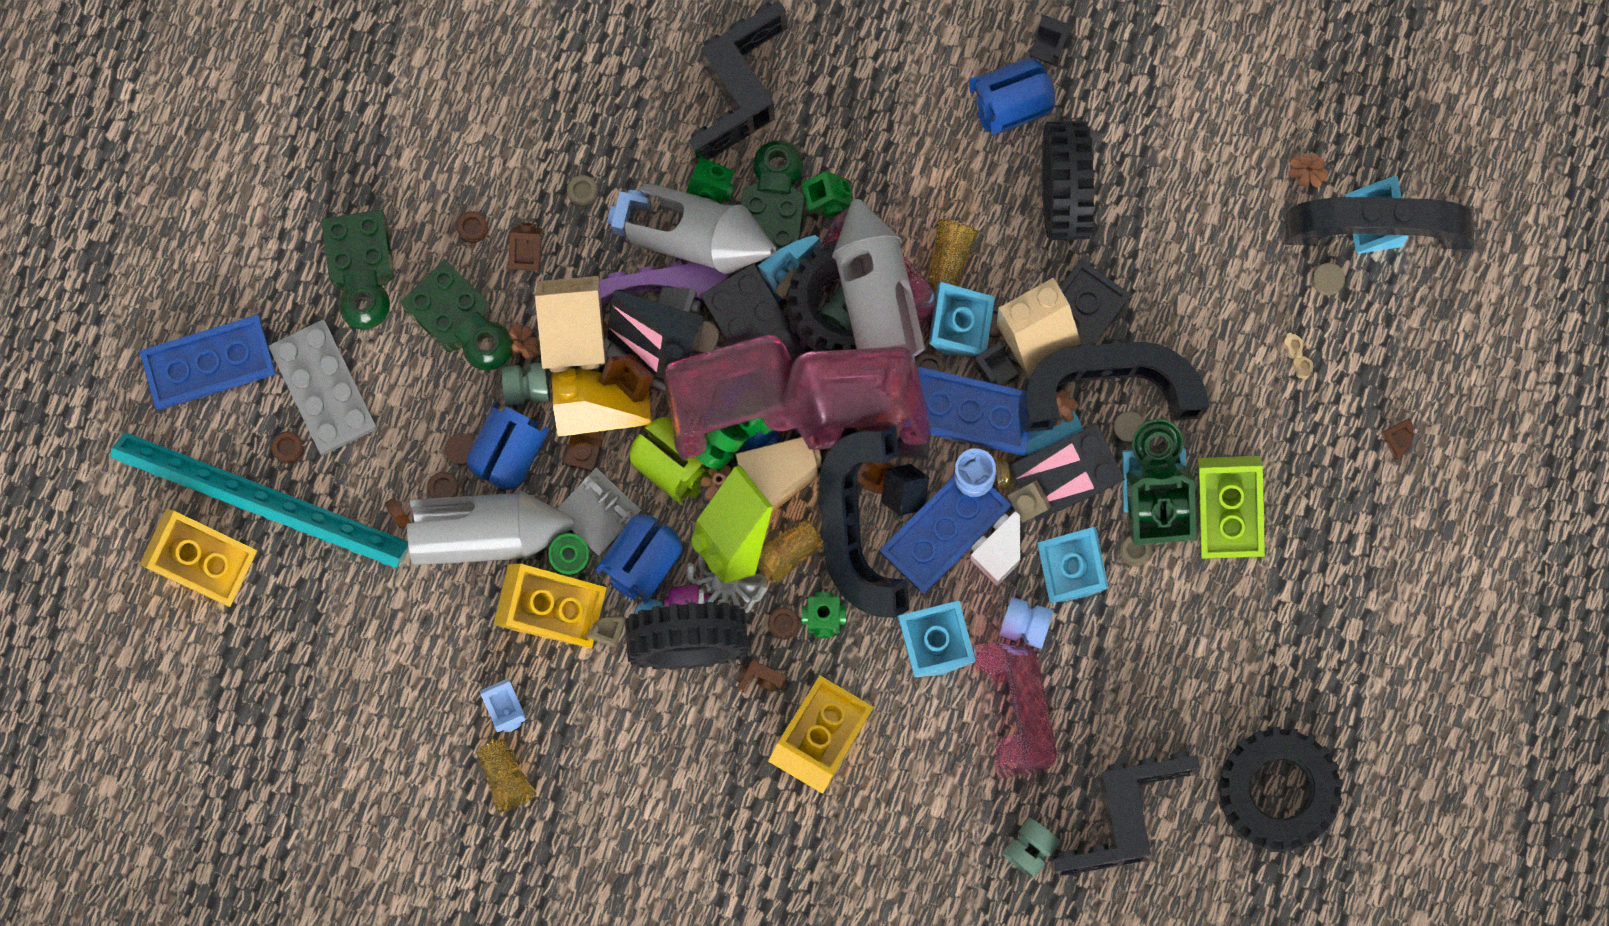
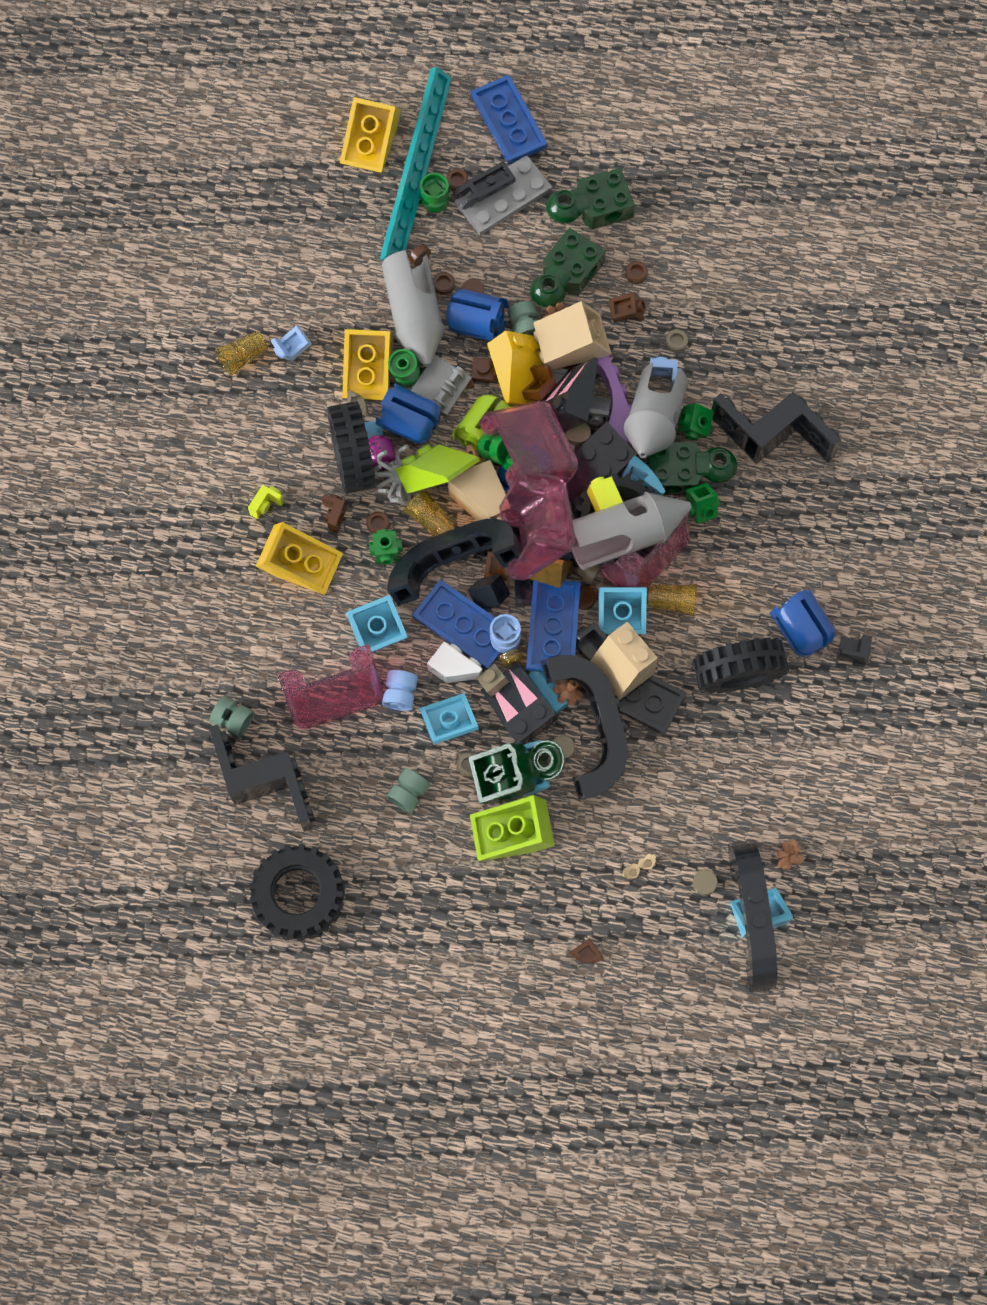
camera: 75 degrees right, 5 degrees down
none -> neon yellow bracket [248,485,284,519]
none -> sand green wheel [386,768,430,813]
none -> green wheel [420,172,449,213]
none -> black hinge [452,162,516,210]
none -> neon yellow brick [587,476,623,512]

